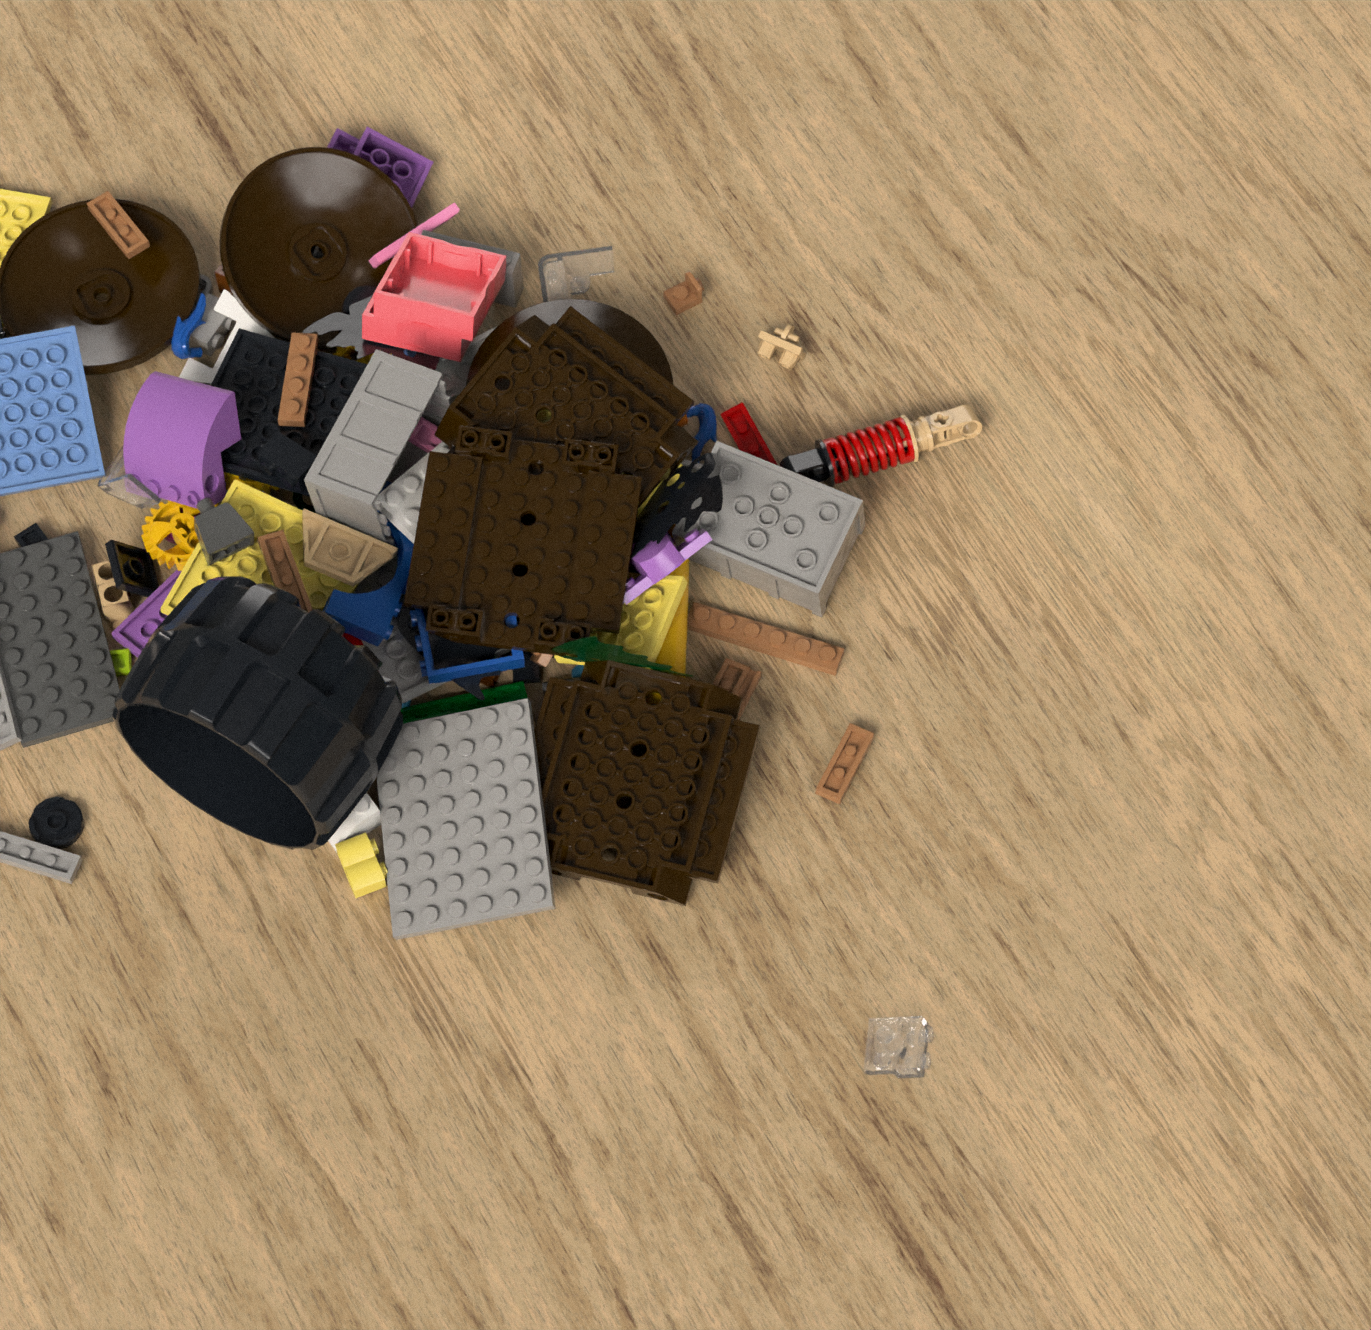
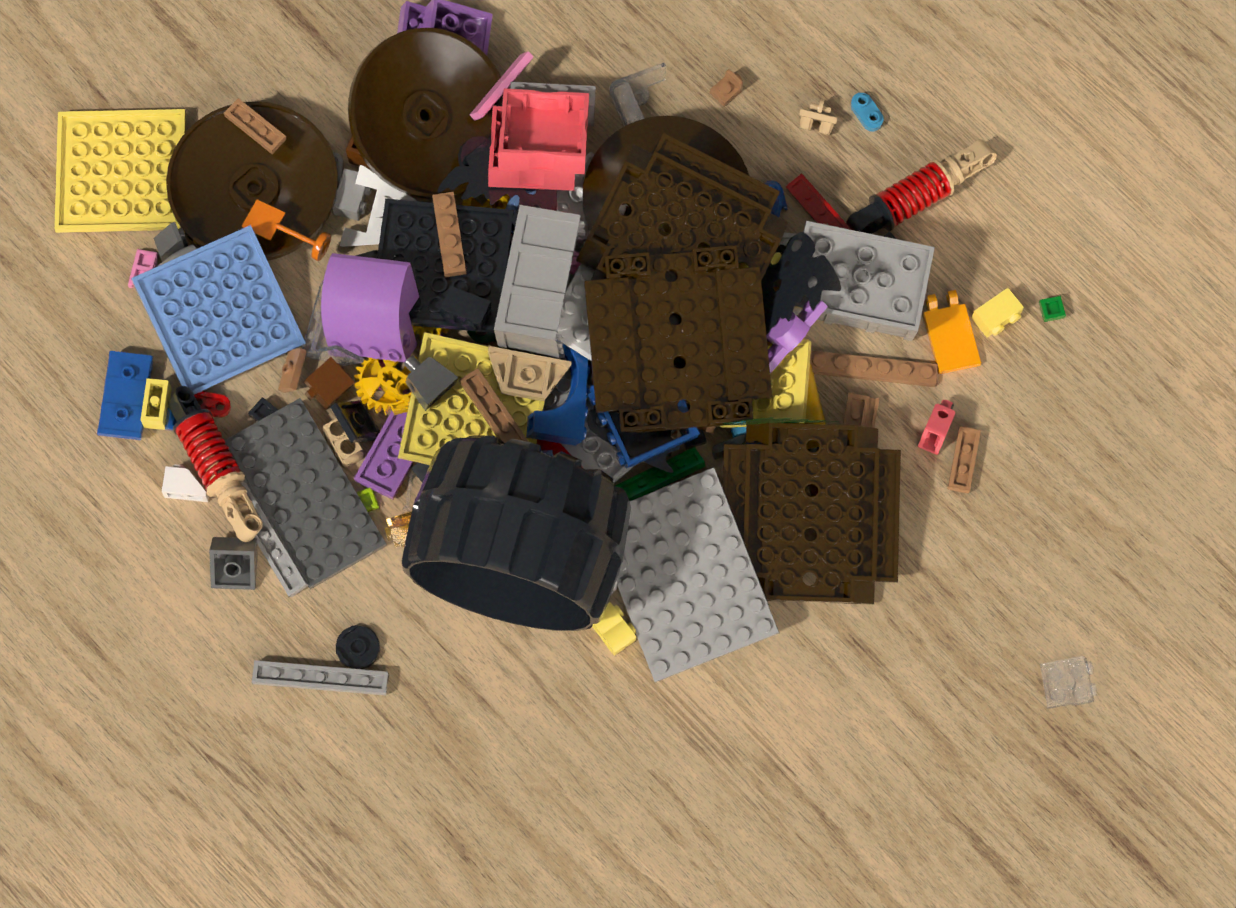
camera: 20 degrees left, 10 degrees up
blue piece [171,293,206,359] -> none
none -> orange piece [242,200,331,262]
none -> medium nougat plate [278,348,307,393]
none -> reddish brown plate [304,357,354,410]
none -> dark azure plate [851,92,884,132]
none -> coral torso [918,400,956,455]
none -> light orange tile [923,290,981,374]
none -> light yellow brick [971,288,1024,337]
none -> green plate [1039,296,1066,322]

